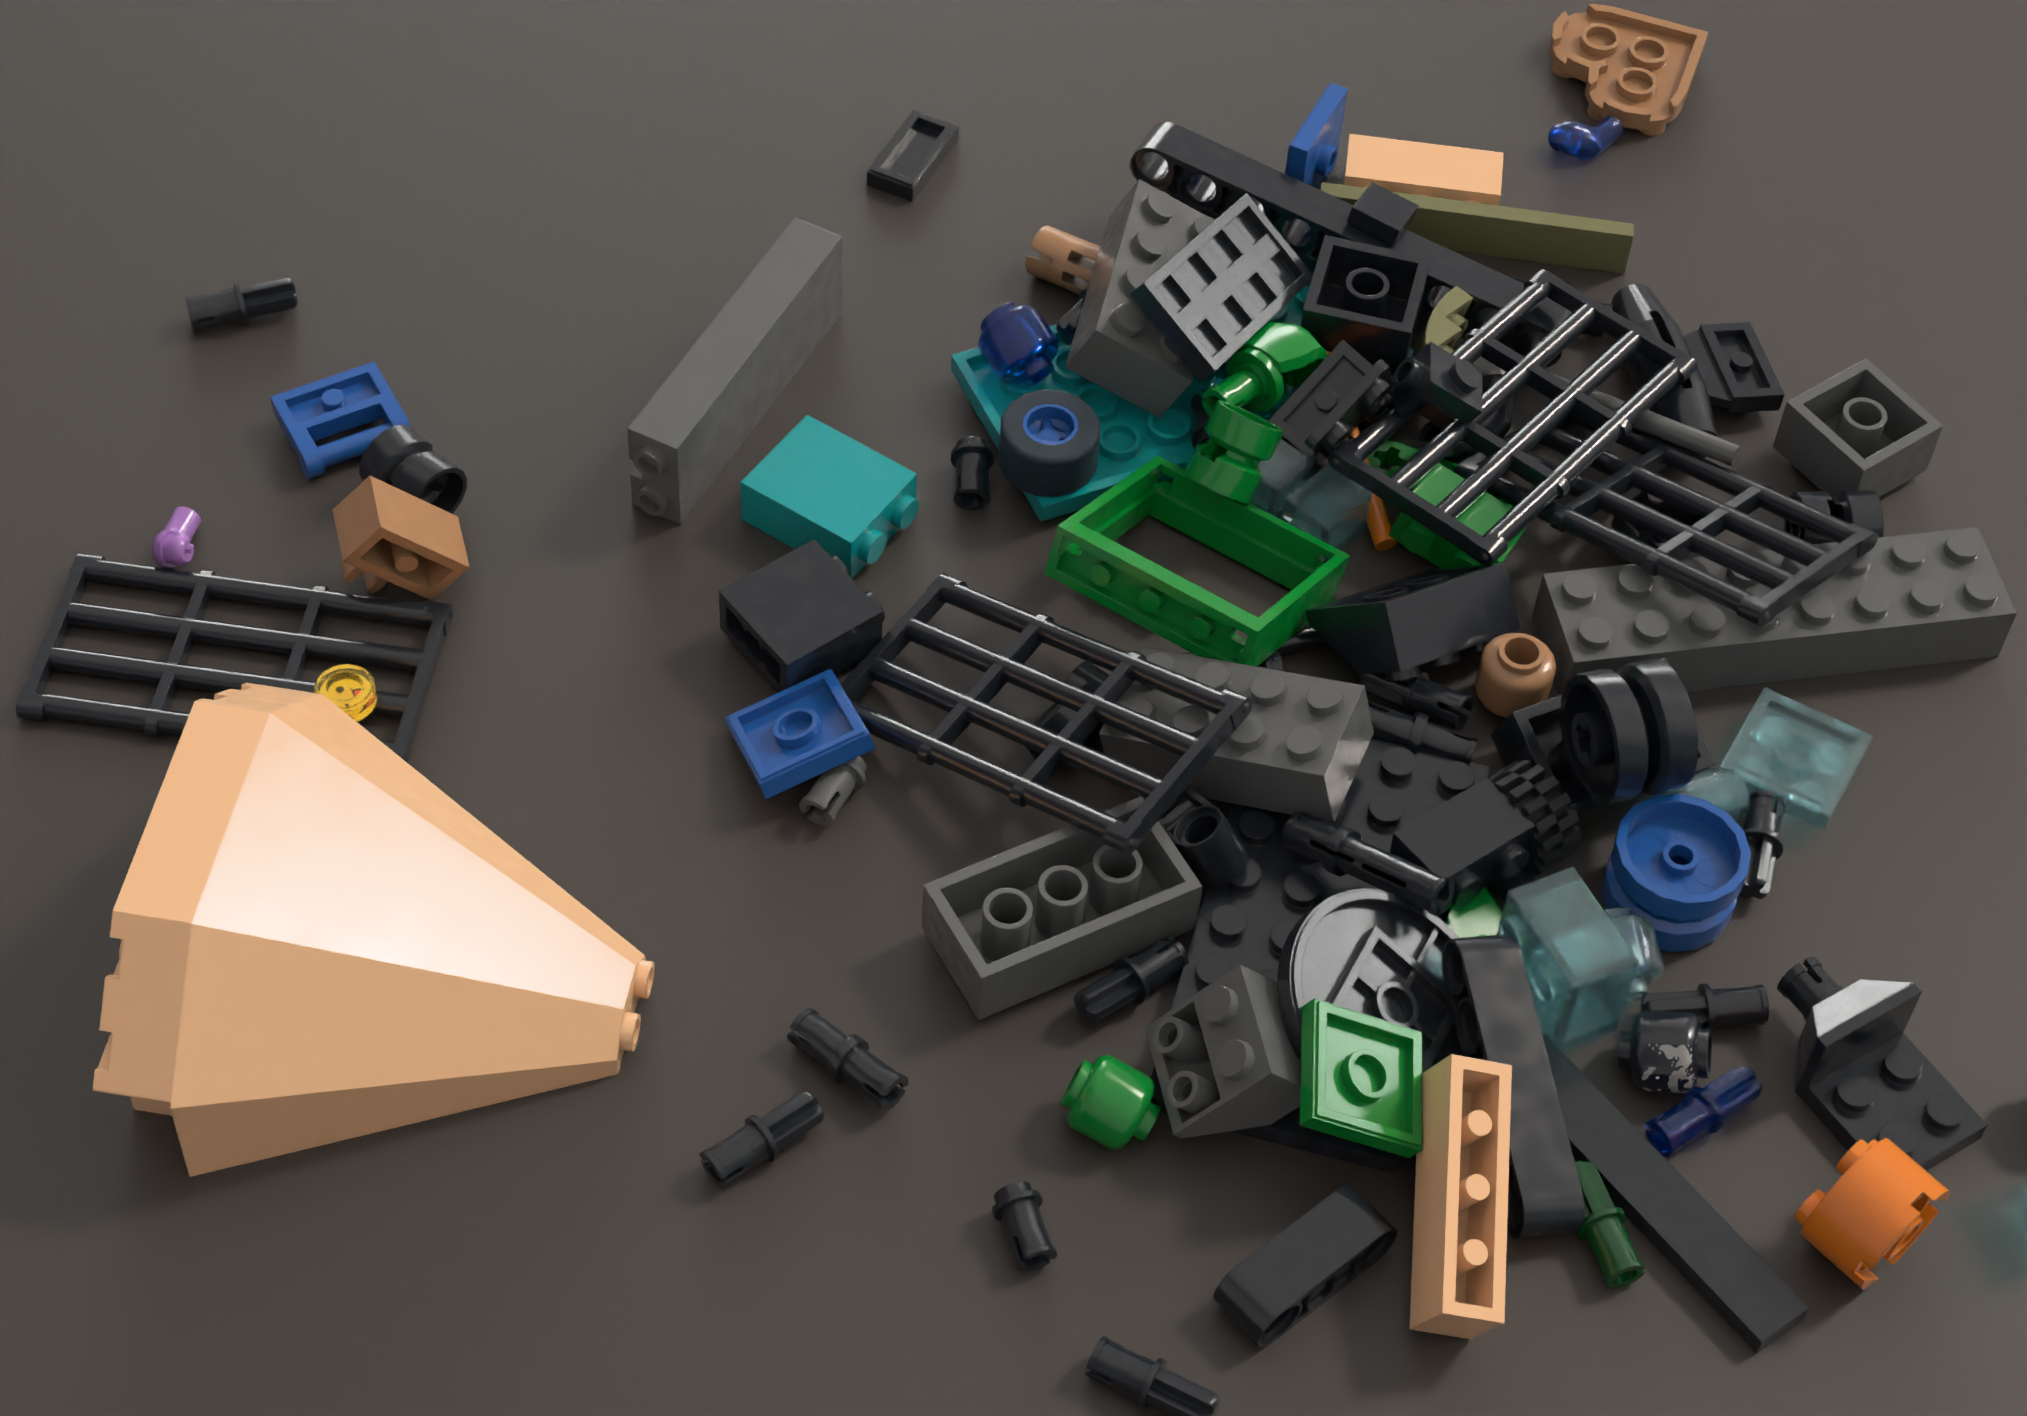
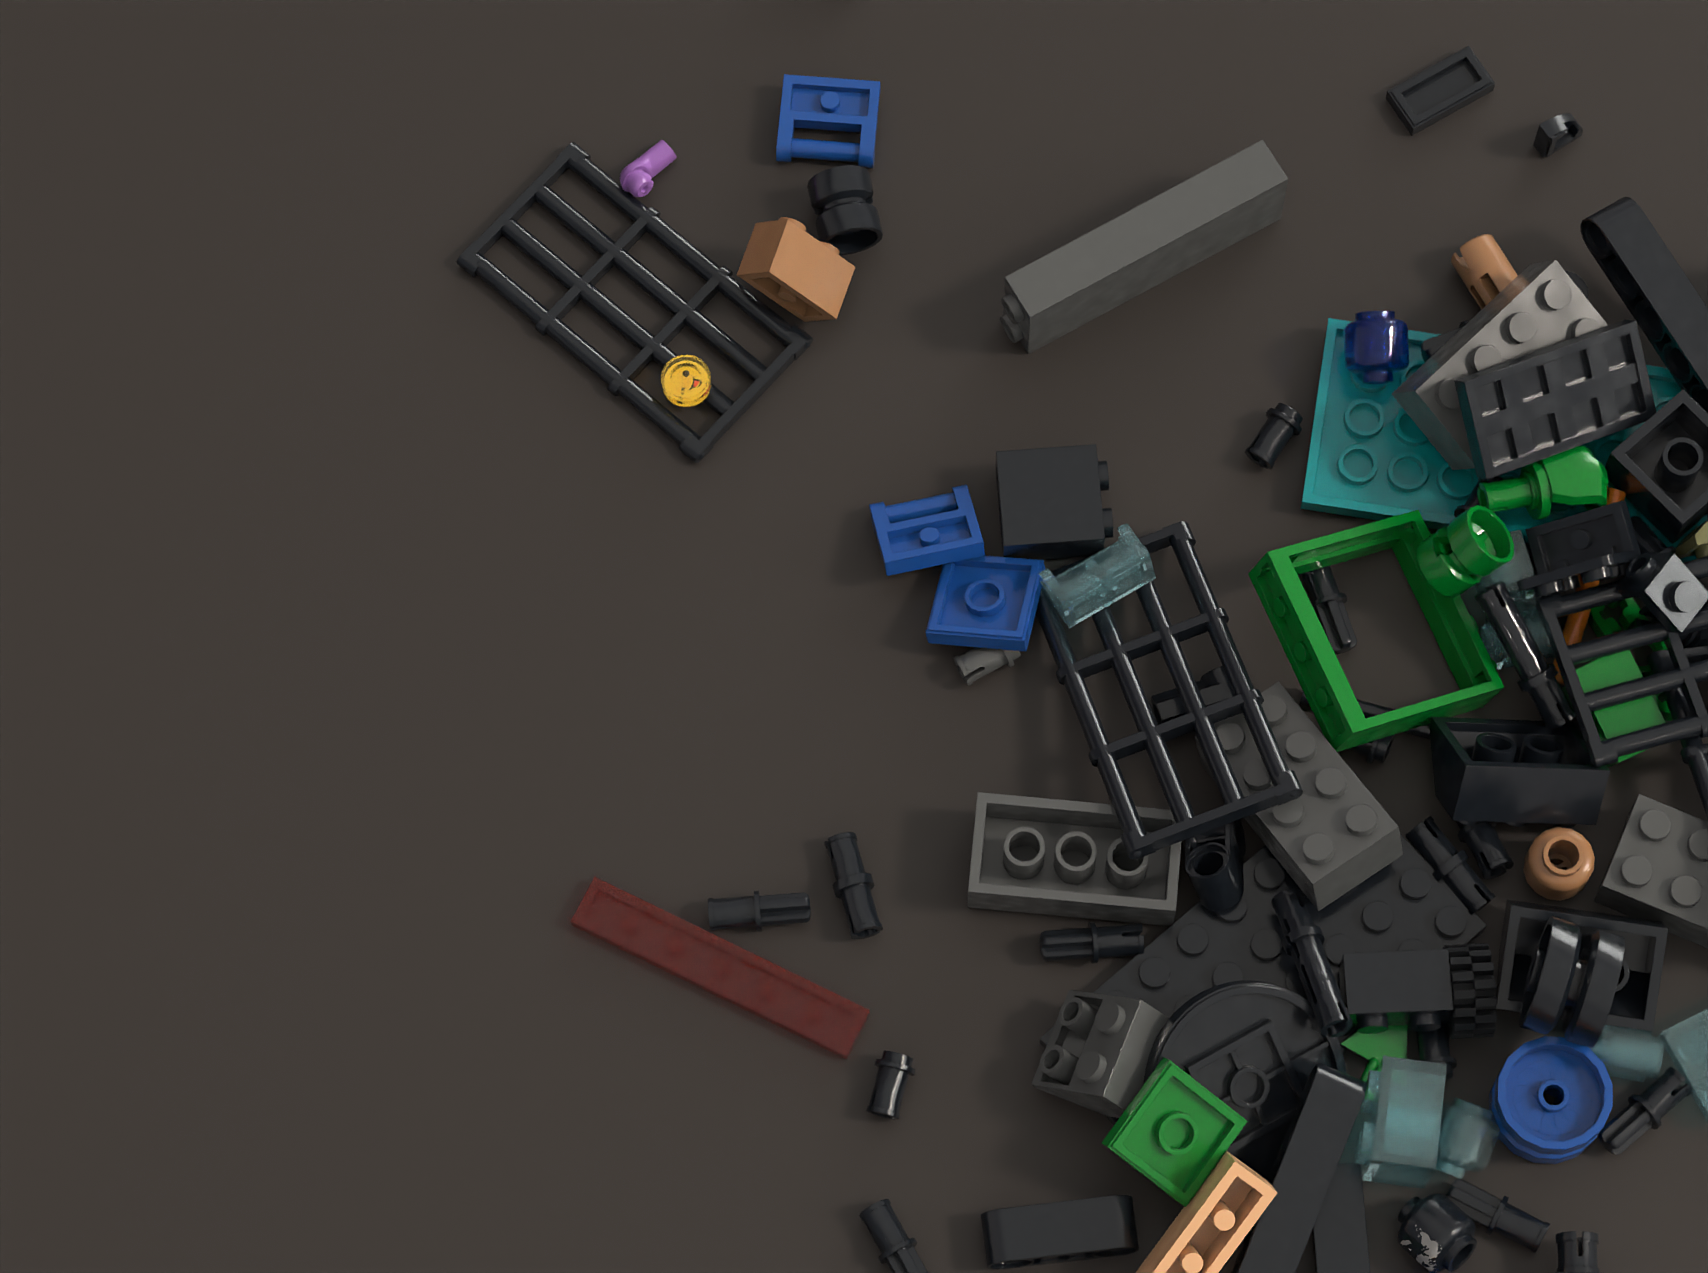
camera: 40 degrees right, 20 degrees up
light nougat piece [92,683,655,1177] -> none
teal brick [740,415,919,579] -> none
black wheel [998,390,1100,497] -> none
green head [1060,1054,1160,1150] -> none
none -> clear red tile [571,877,870,1059]
none -> blue plate [869,484,985,576]
none -> clear light blue hinge [1039,523,1156,628]
none -> black pin [1474,580,1576,730]
none -> black tile [1533,113,1583,158]

